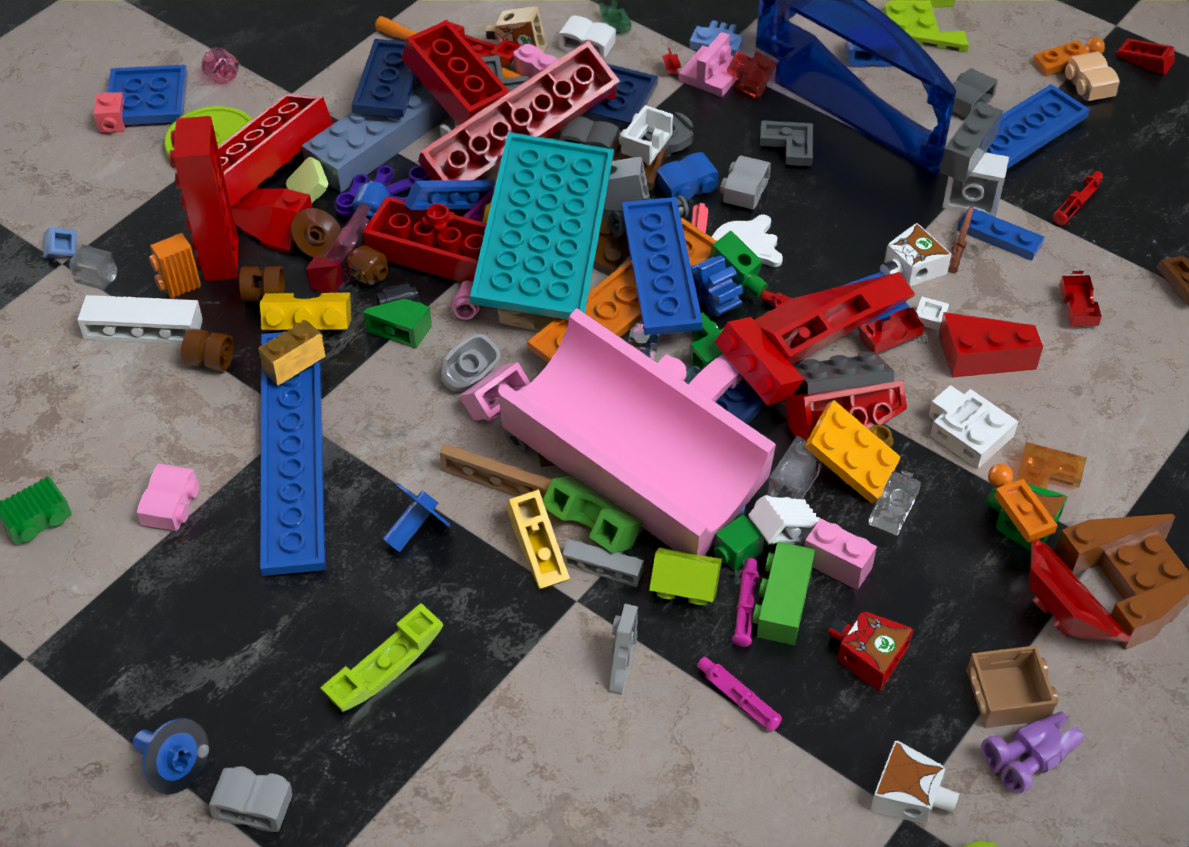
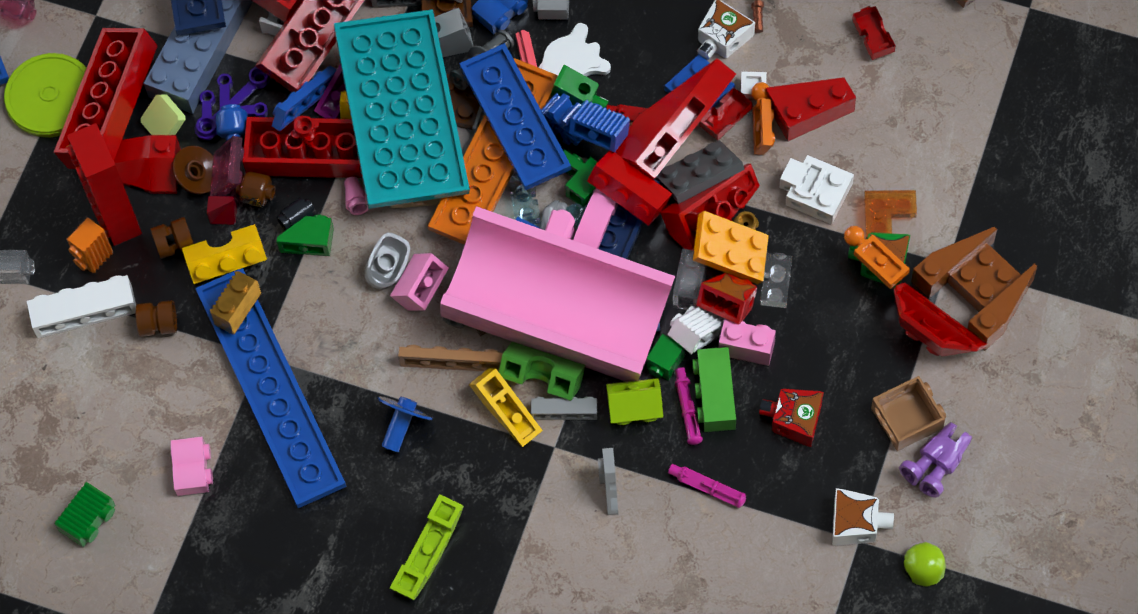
camera: 15 degrees left, 15 degrees up
none -> blue brick [569,100,630,152]
none -> red torso [696,273,757,324]
none -> orange plate [751,82,775,155]

